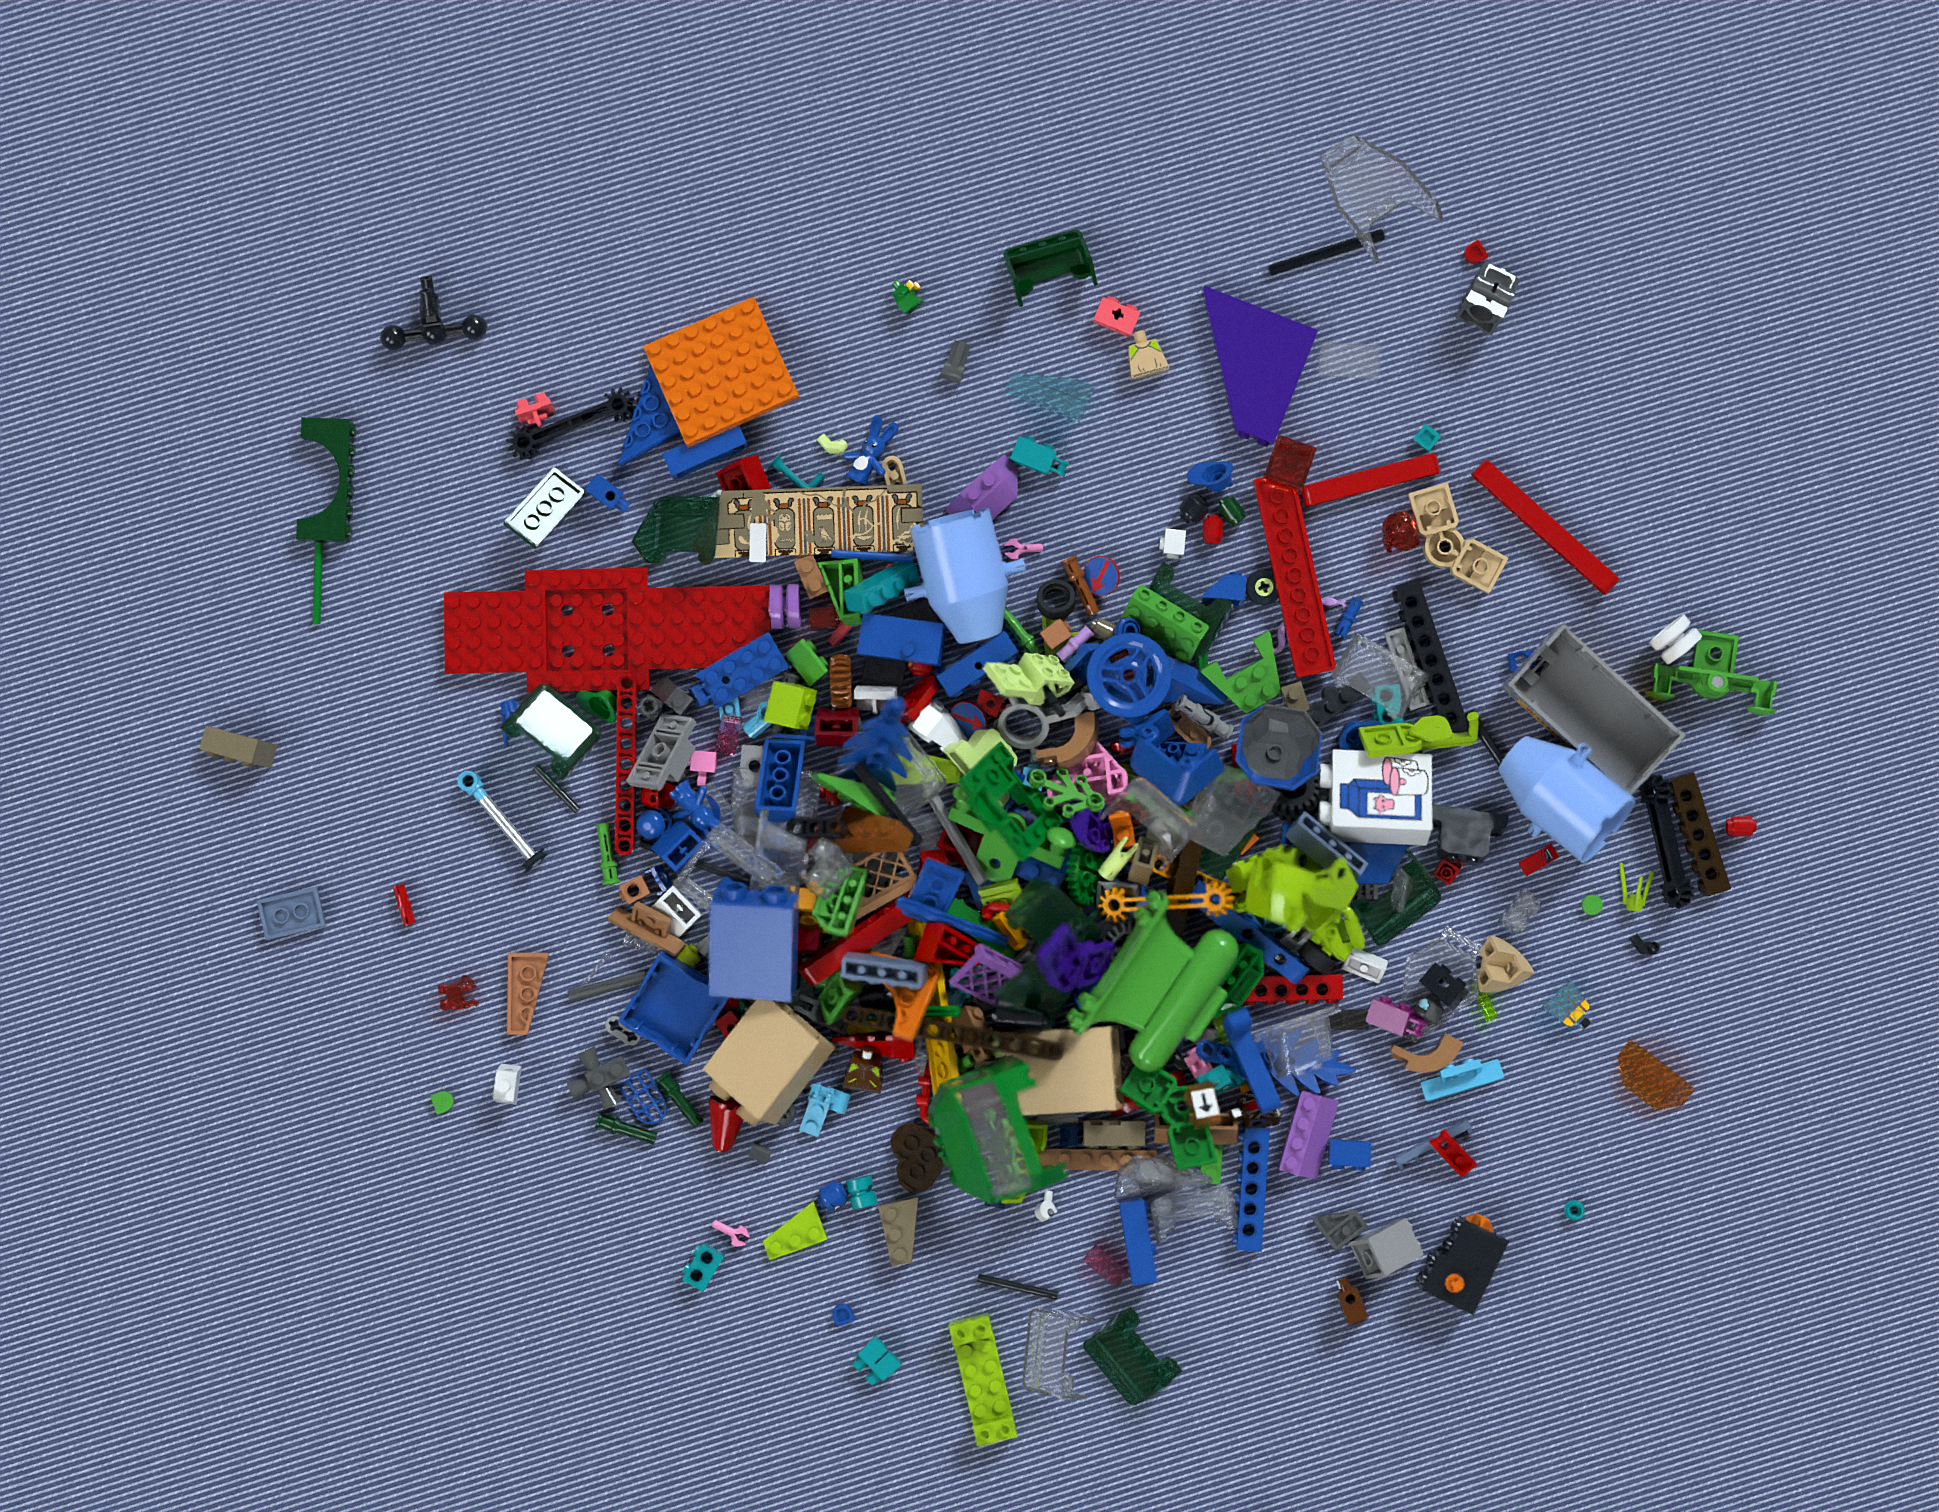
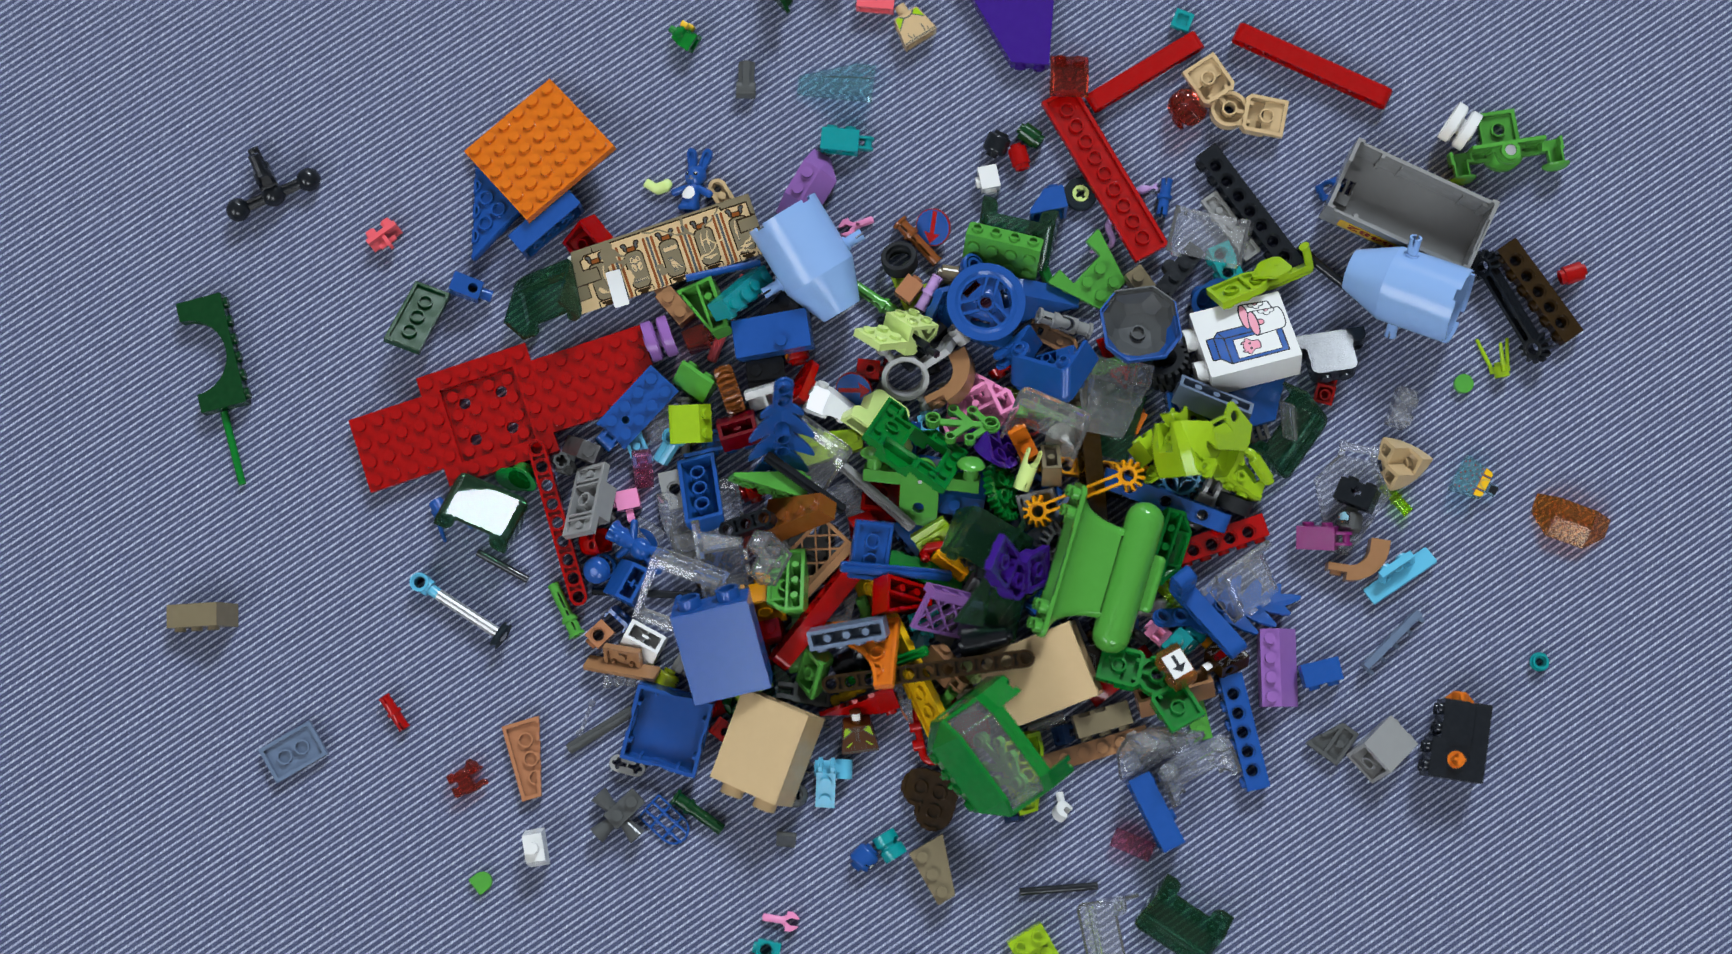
camera: 15 degrees left, 5 degrees down
black arm [507,388,636,461] -> none
dark green pin [594,1111,658,1145] -> none
red cone [709,1094,744,1153] -> none
lime wing [763,1201,828,1260] -> none
teal piece [767,453,826,488] -> none
blue brick [933,629,1018,697] -> none
blue piece [1187,461,1233,492] -> none
clear smoke slope [1325,1009,1369,1031] -> none
reddish brown torso [1336,1277,1369,1326] -> none
white slope [1341,948,1388,984] -> none
red plate [1429,1128,1478,1177] -> none
red sticker [1518,844,1559,876] -> none
black arm [1629,934,1660,955] -> none

